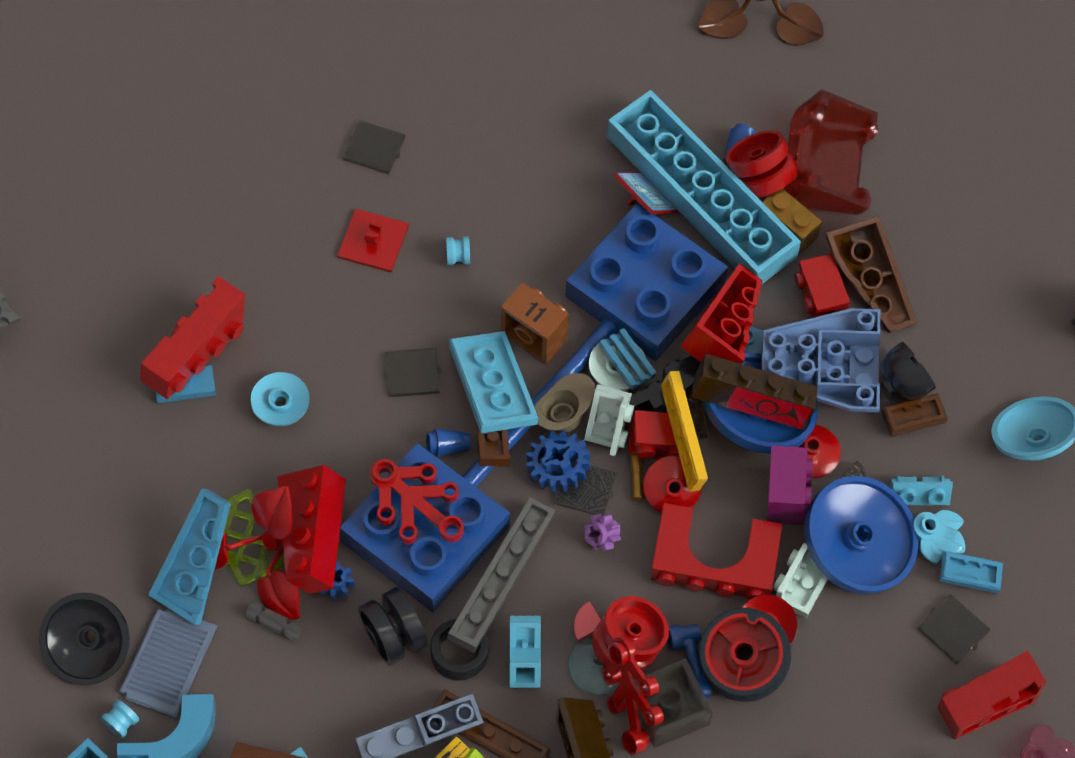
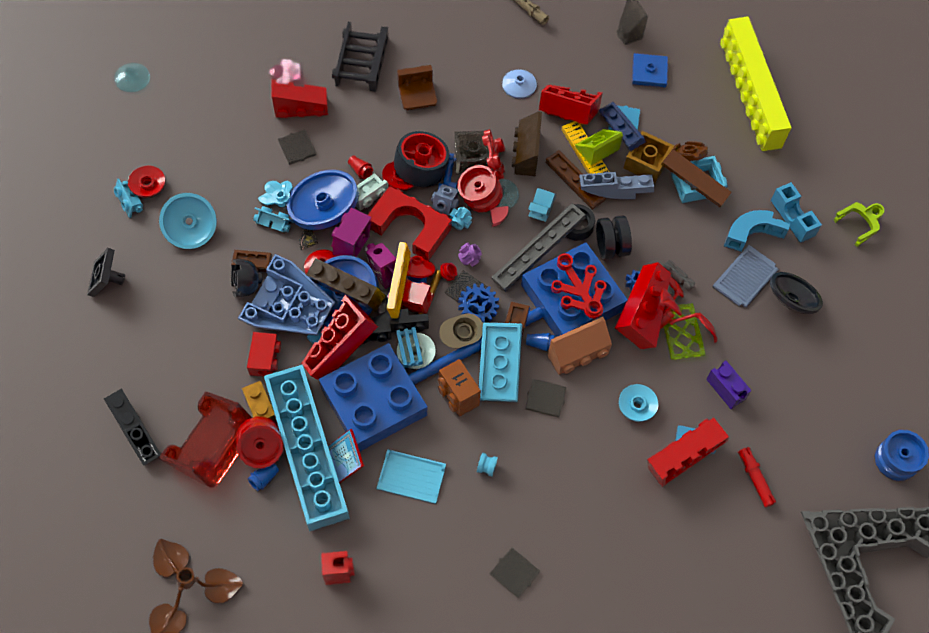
camera: 160 degrees left, 0 degrees up
medium azure wheel [100,699,140,739] -> none
dark azure wing [148,488,231,625] -> none
red piece [337,208,409,273] -> none
light aqua bracket [584,384,634,456] -> none
reddish brown wedge [825,216,917,333] -> none
dark azure plate [939,551,1003,594] -> none
none -> black slope [104,388,162,466]
none -> red brick [321,551,355,585]
none -> red cone [348,155,373,179]
none -> magenta torso [365,243,396,289]
none -> medium azure piece [377,449,446,504]
none -> sand blue brick [431,184,459,215]
none -> red plate [440,263,458,281]
none -> medium azure gear [450,207,472,230]
none -> nougat slope [548,317,612,375]
none -> dark purple brick [706,361,752,409]
none -> red pin [738,447,777,508]

